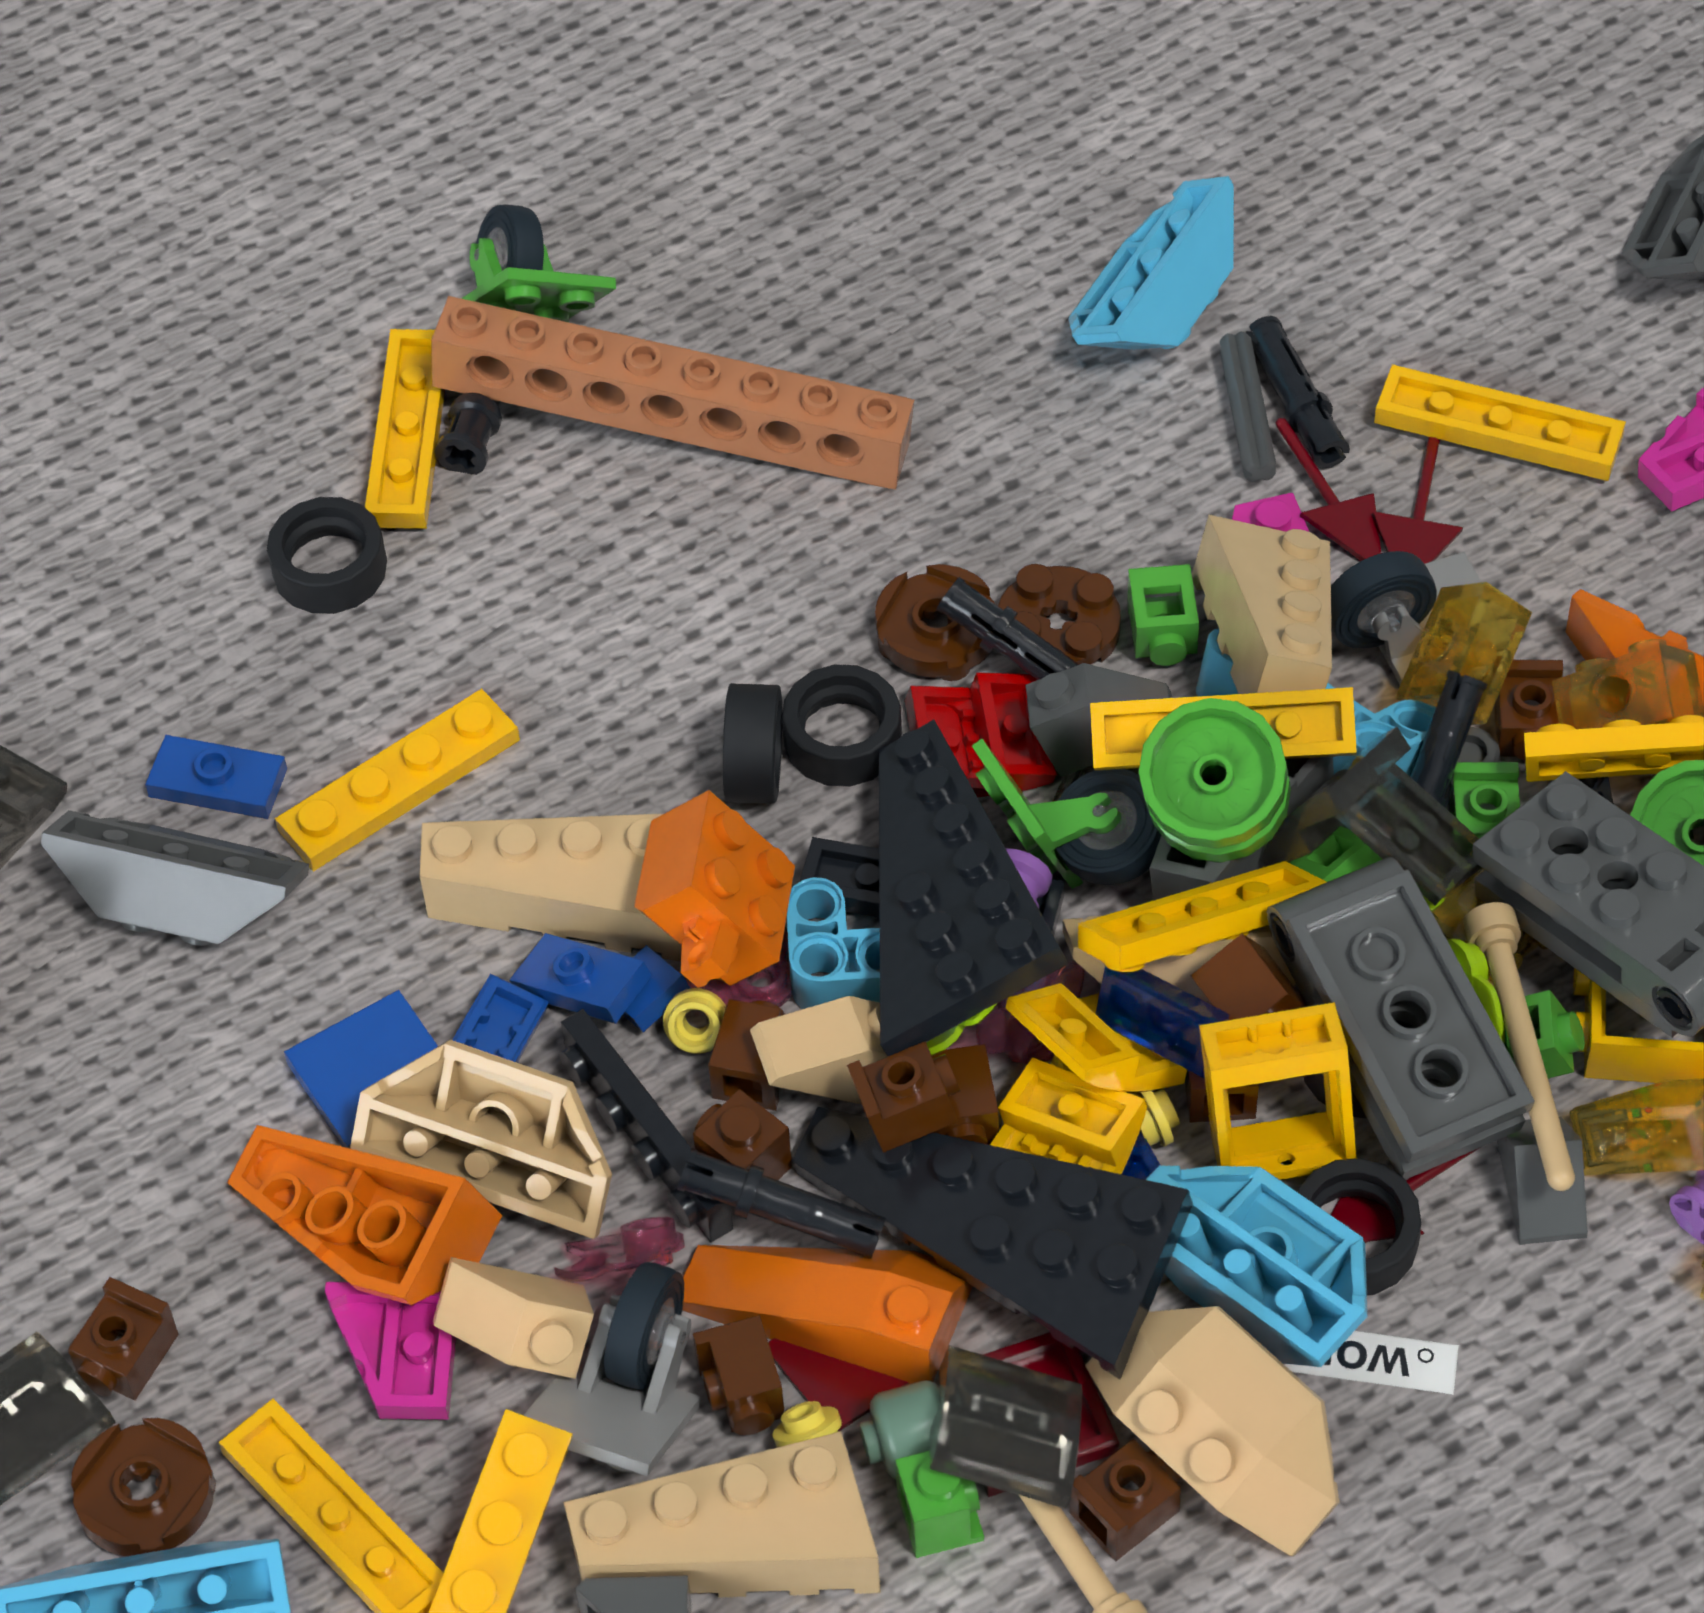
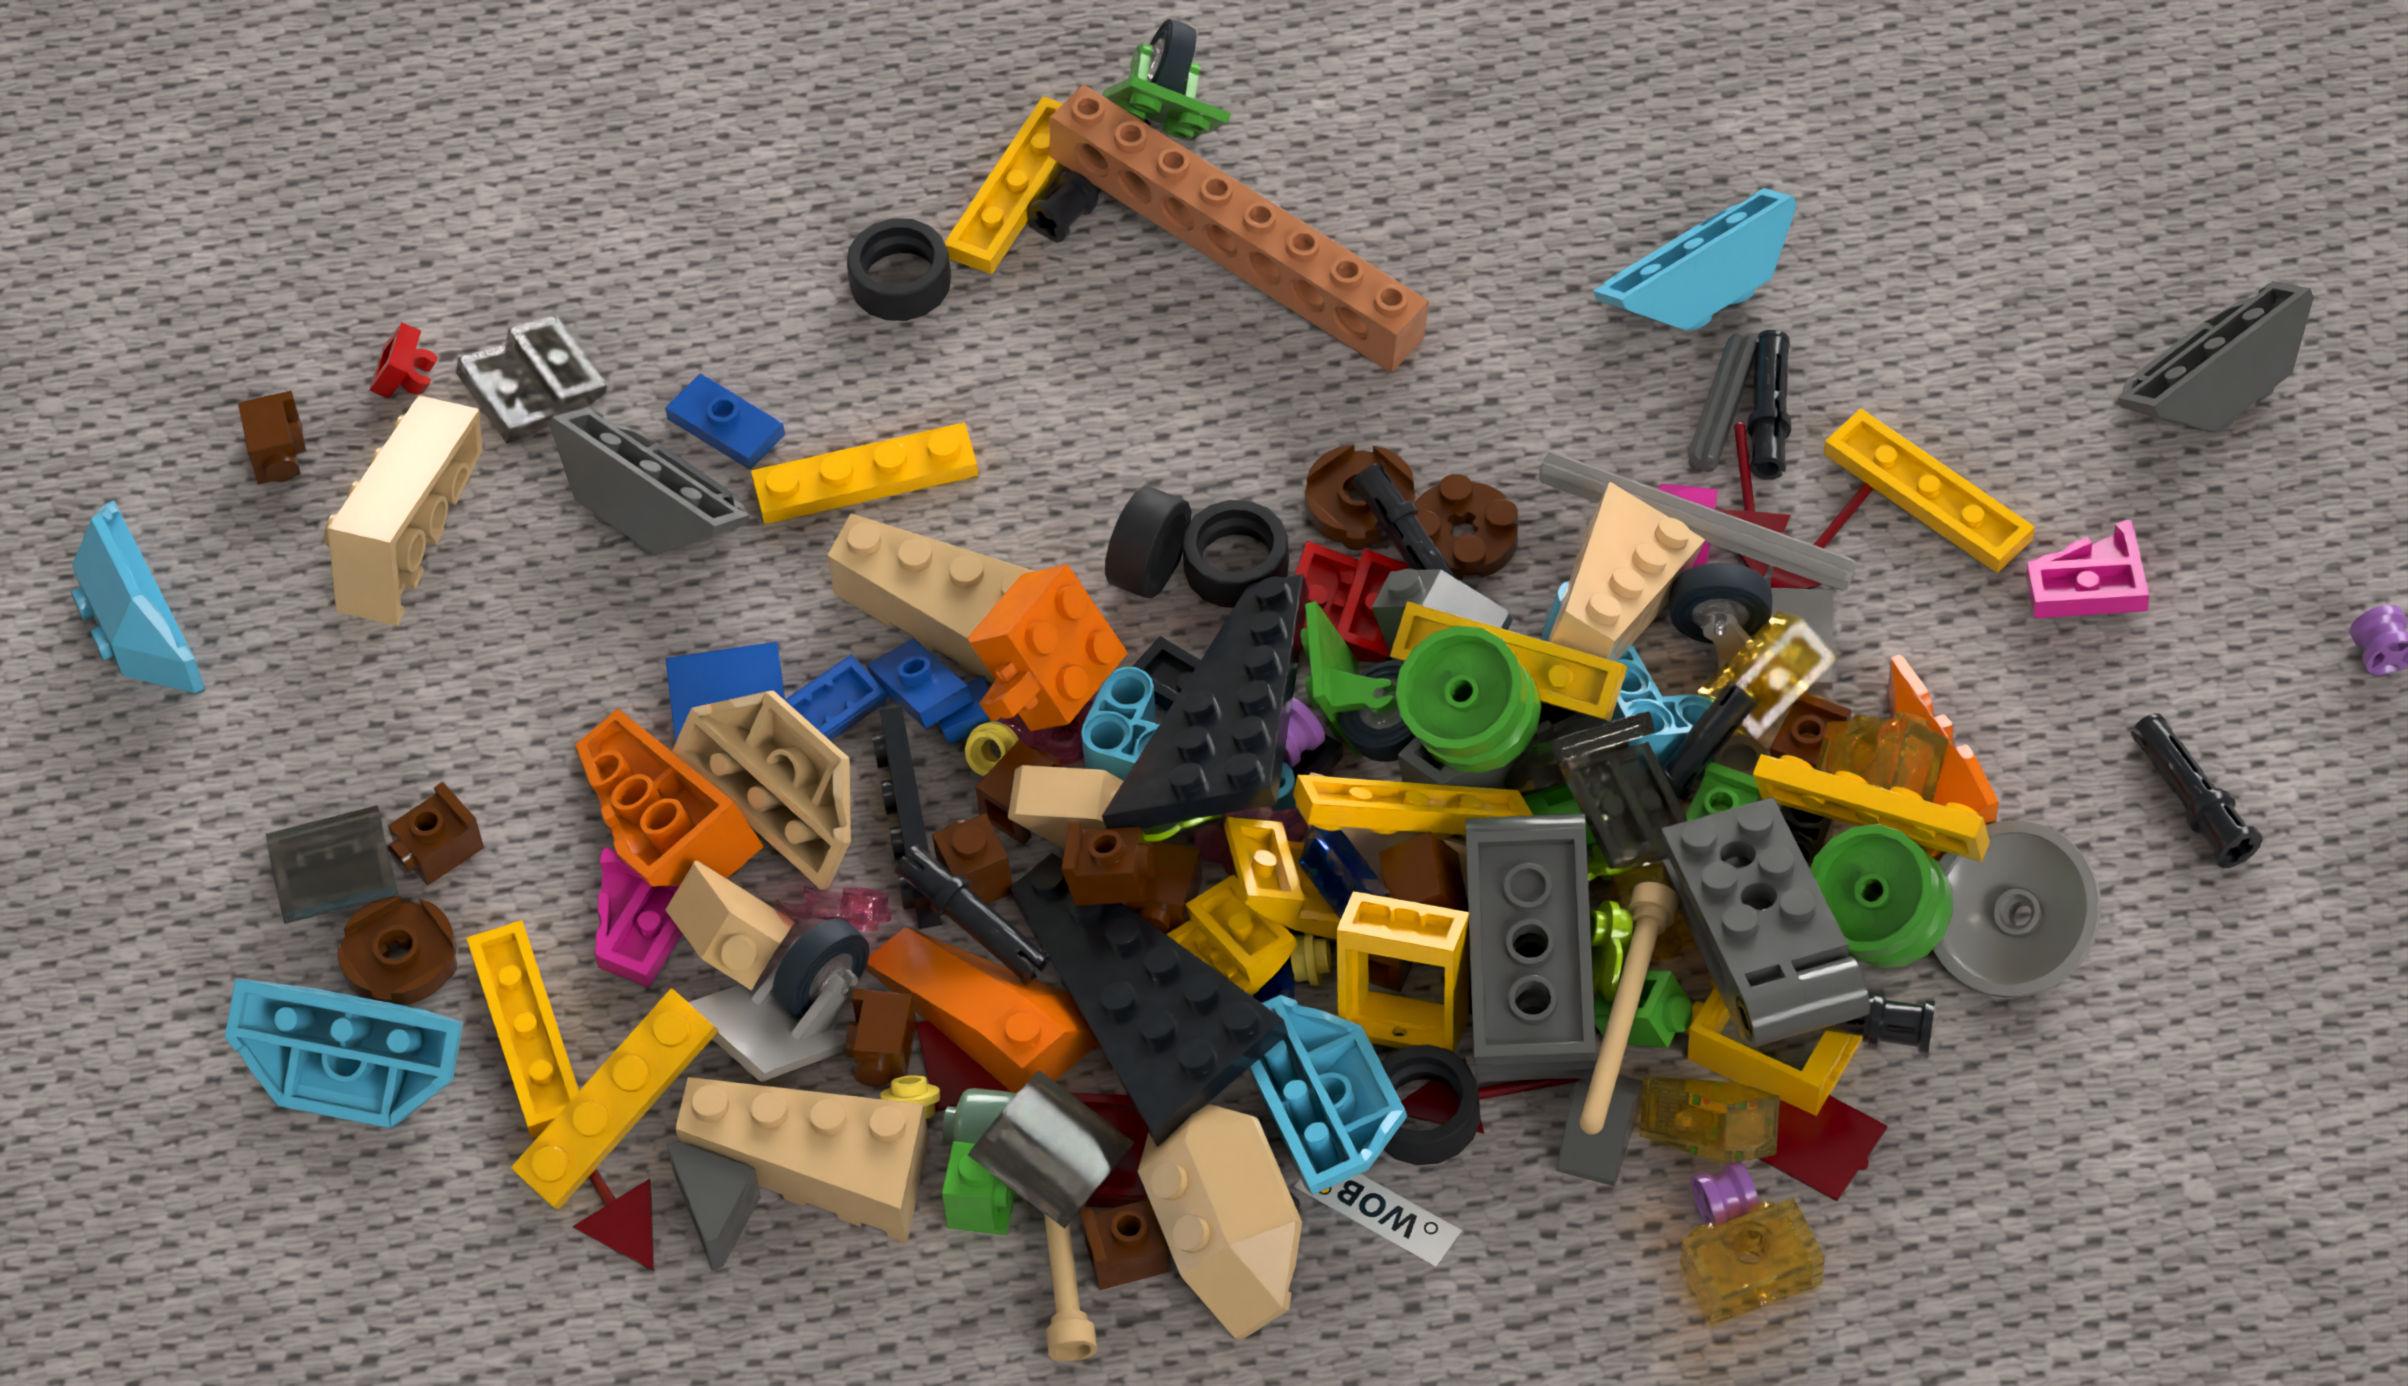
camera: 25 degrees right, 0 degrees up
bright green brick [1127,564,1199,666] -> none
none -> light grey axle [1539,452,1856,591]

